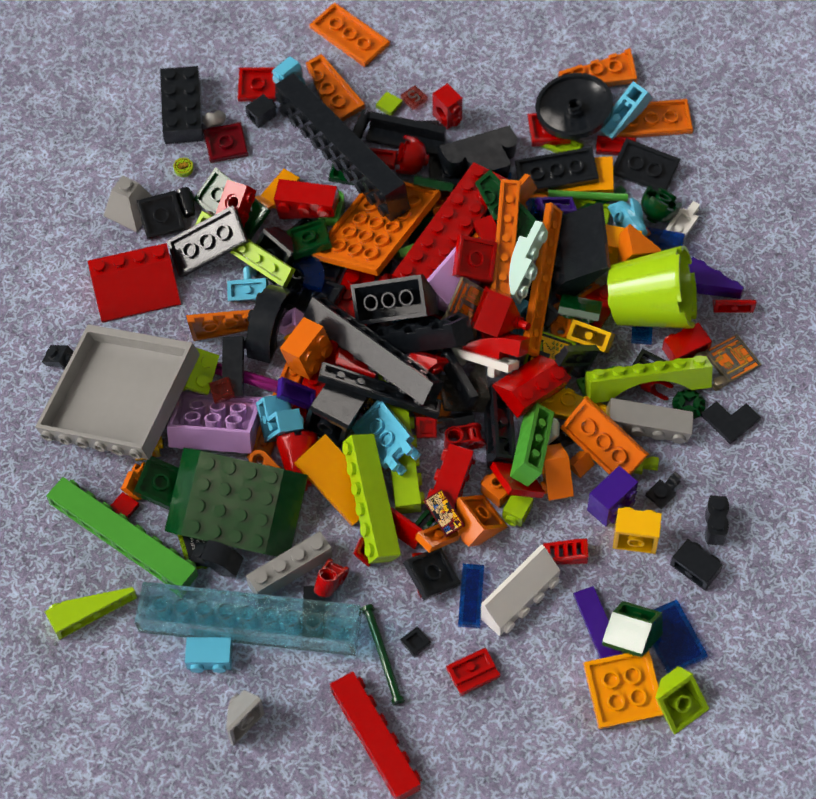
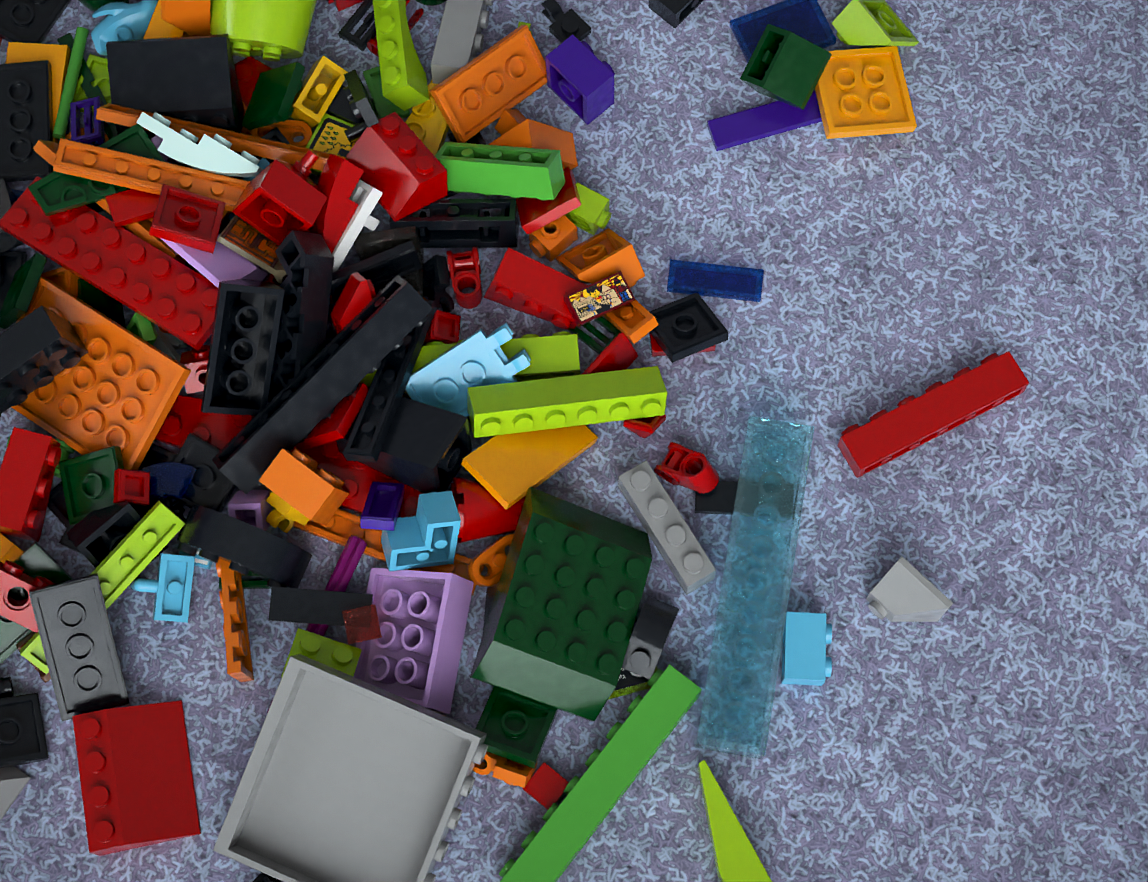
camera: 85 degrees left, 10 degrees up
dark green bar [361,604,405,705] -> none
black tile [400,627,431,657] -> none
red plate [446,647,500,696] -> none
white slope [481,545,560,636] -> none
red slope [543,538,588,564] -> none
yellow brick [612,507,662,554] -> none
clear blue tile [631,326,653,345] -> none
none -> red tile [113,468,150,507]

